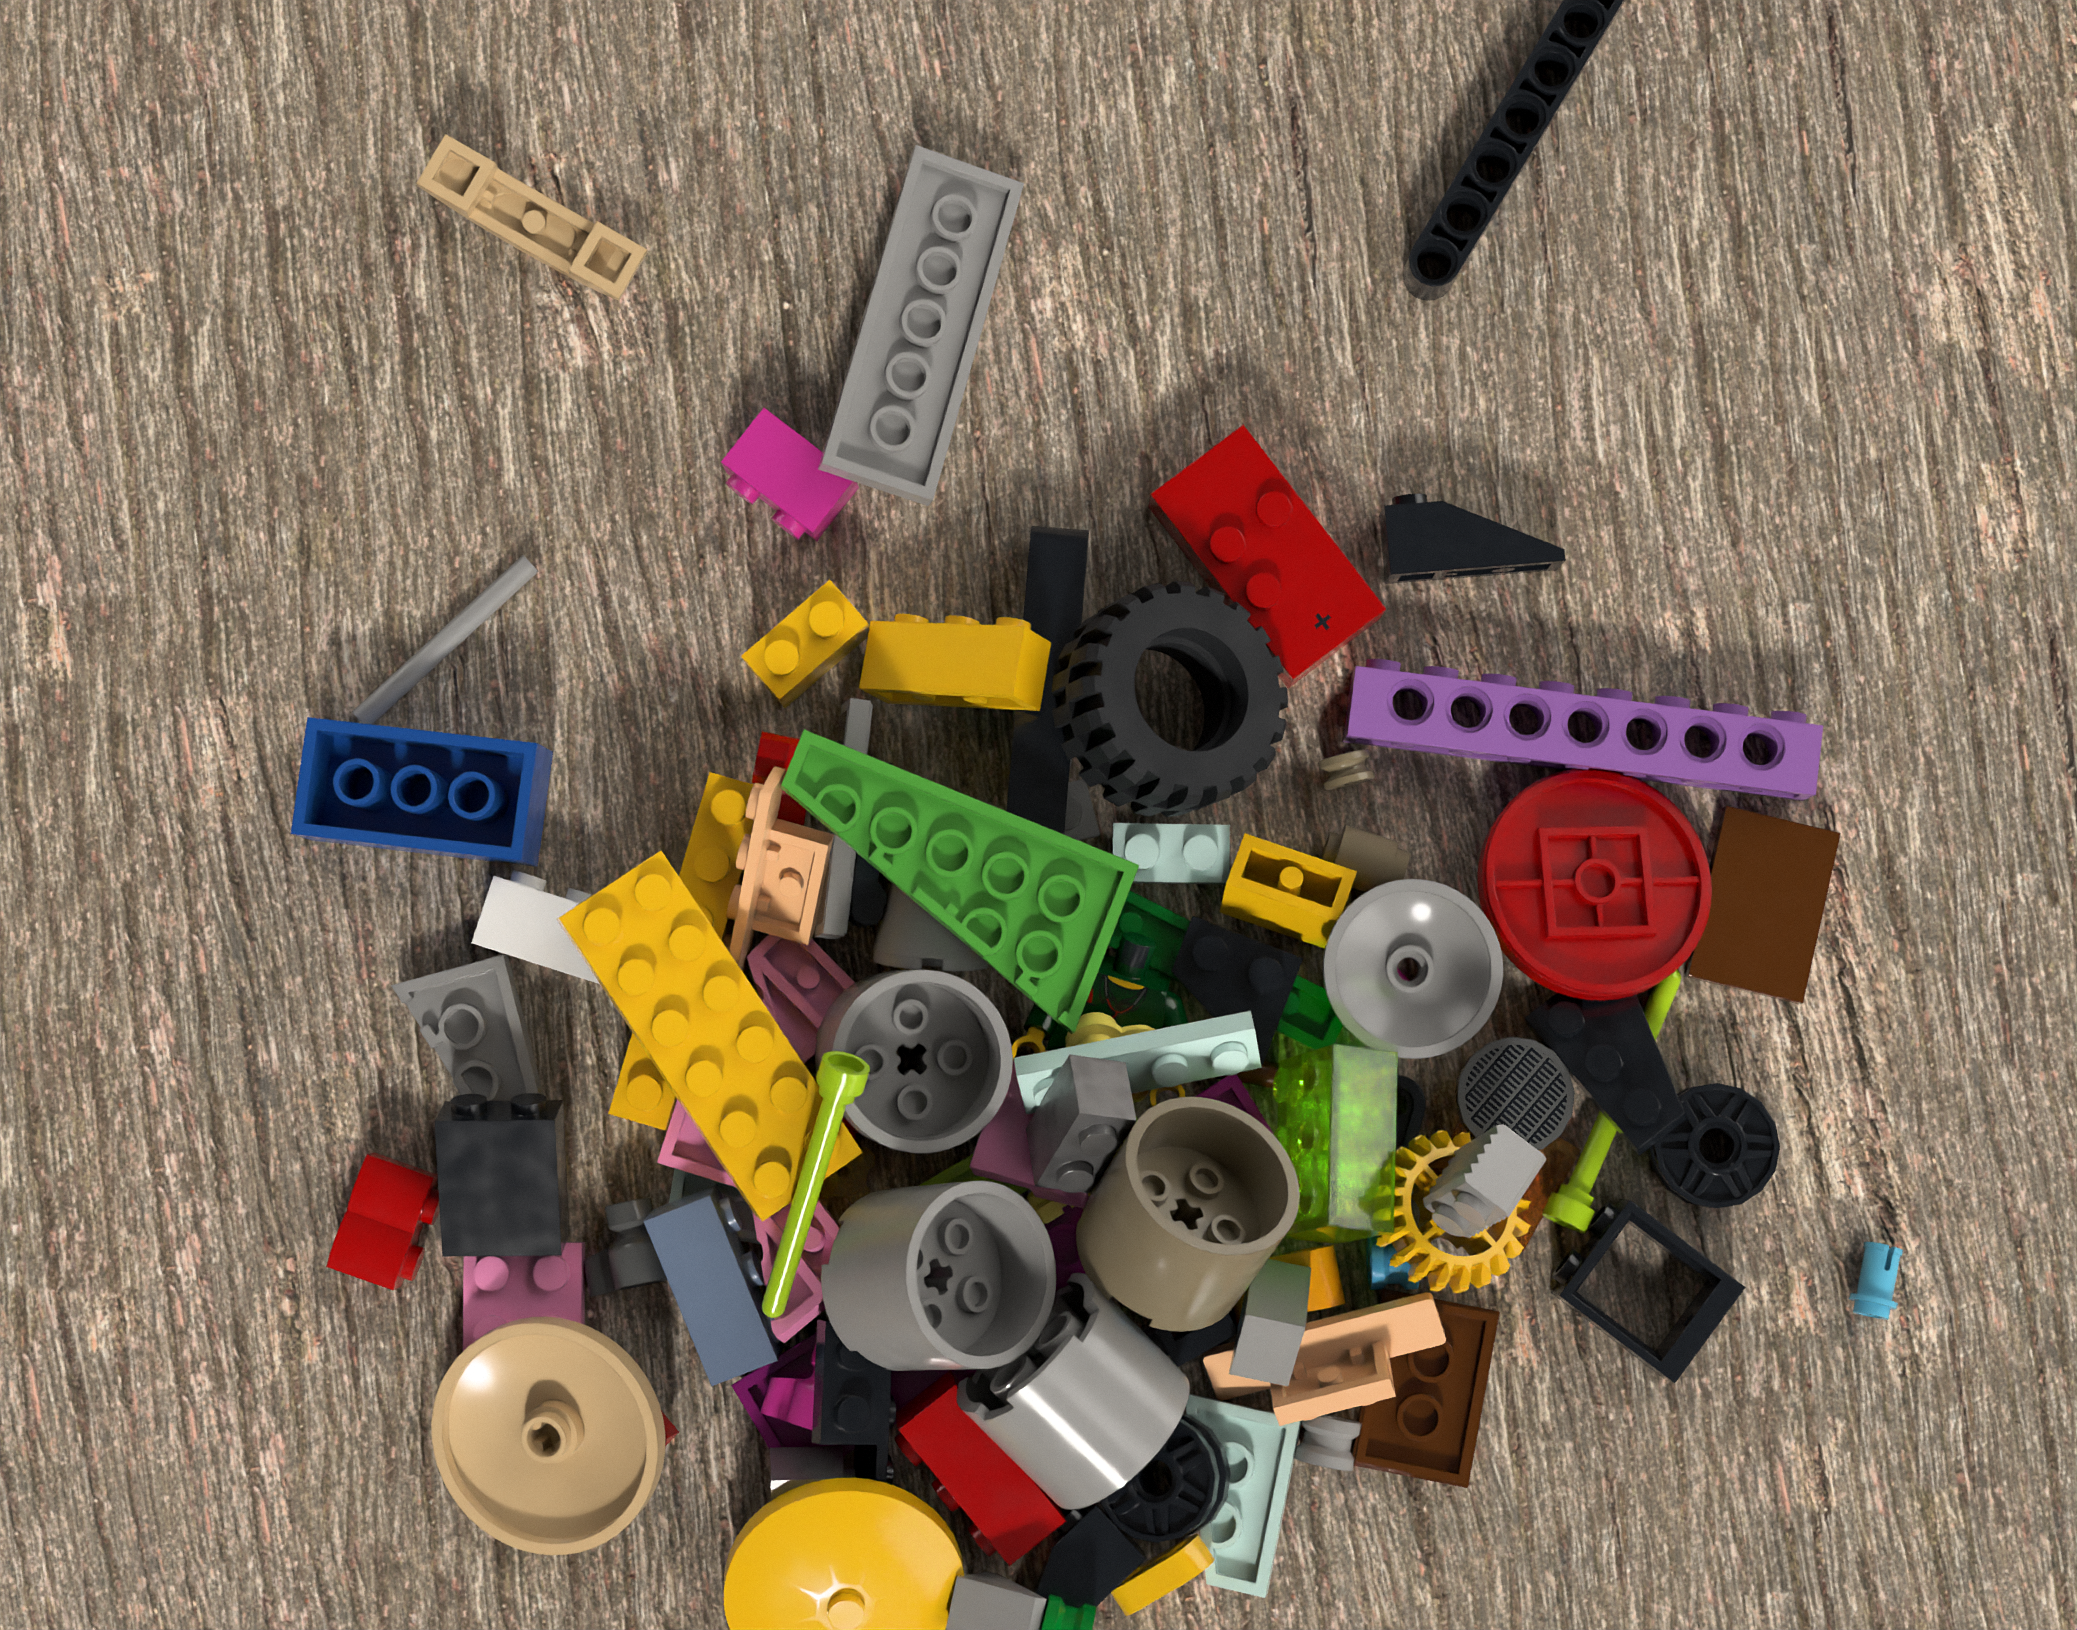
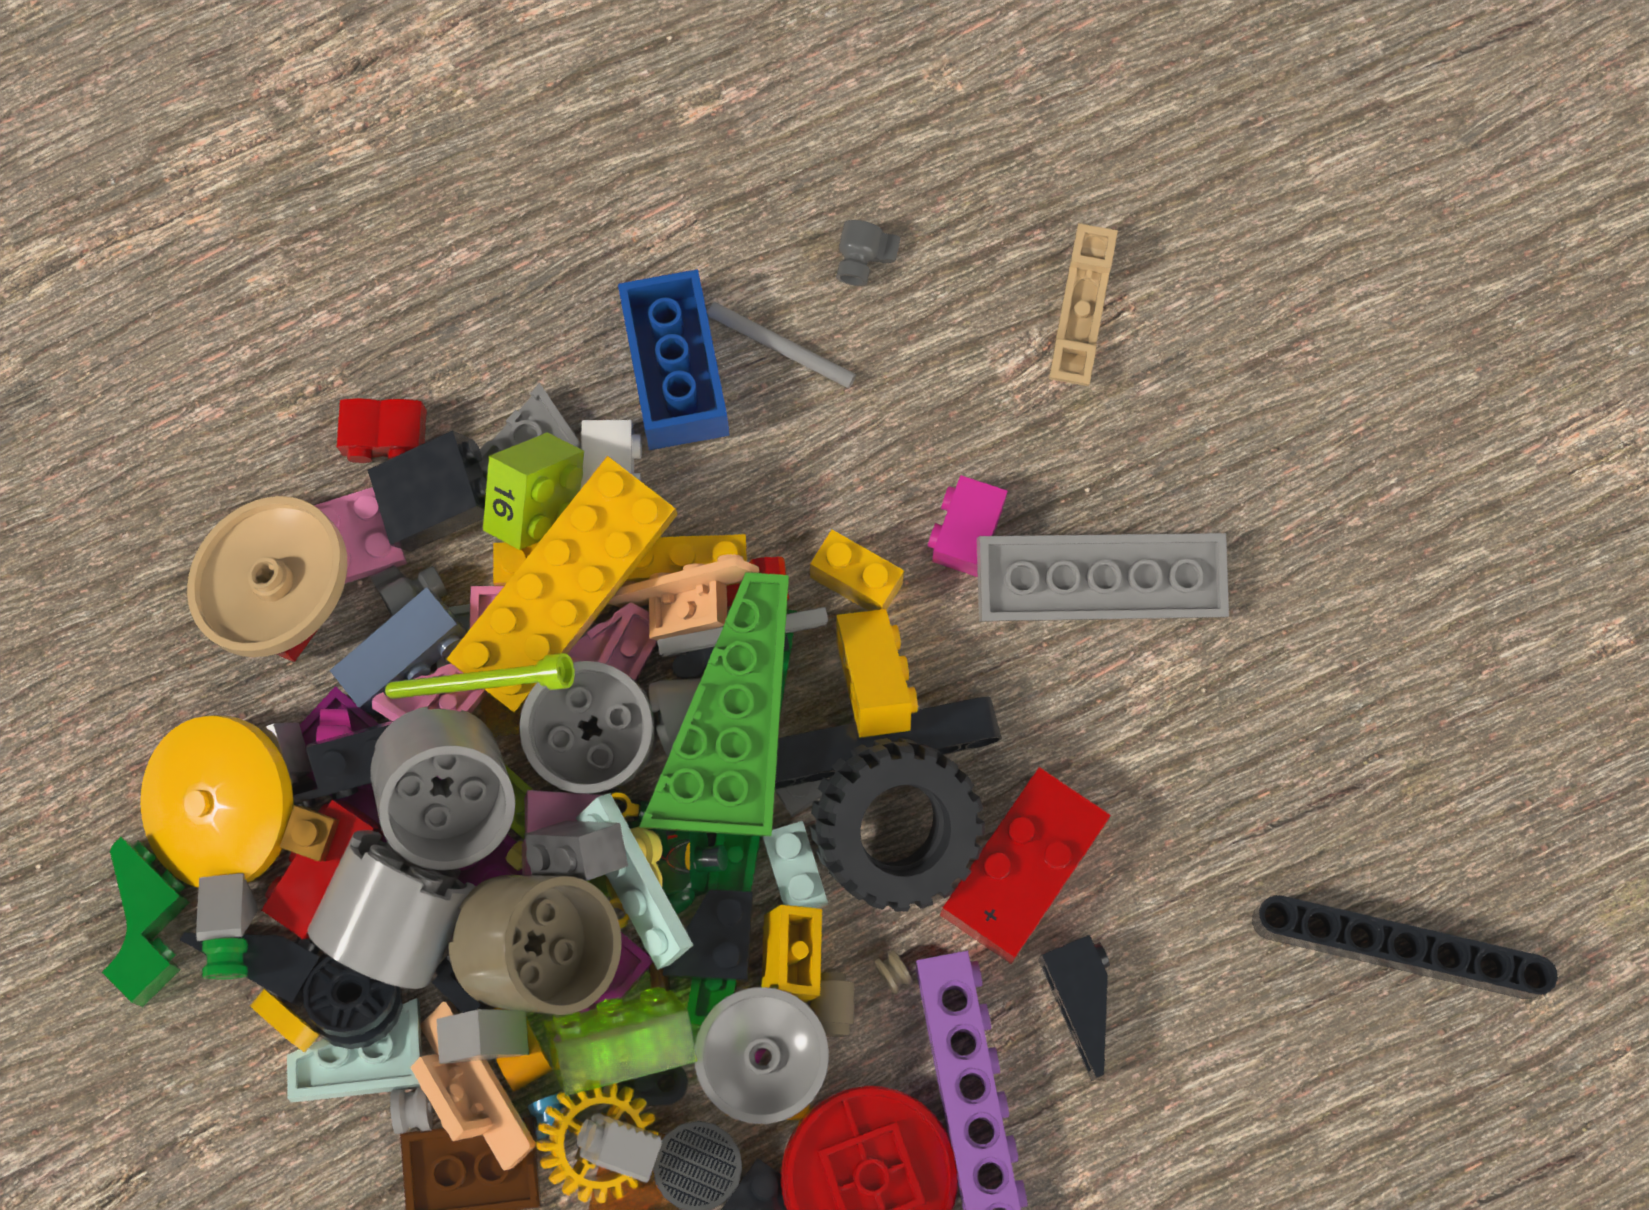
camera: 70 degrees right, 10 degrees down
none -> pearl gold plate [280,805,340,862]
none -> lime brick [483,432,584,550]
none -> dark grey piece [836,220,901,286]

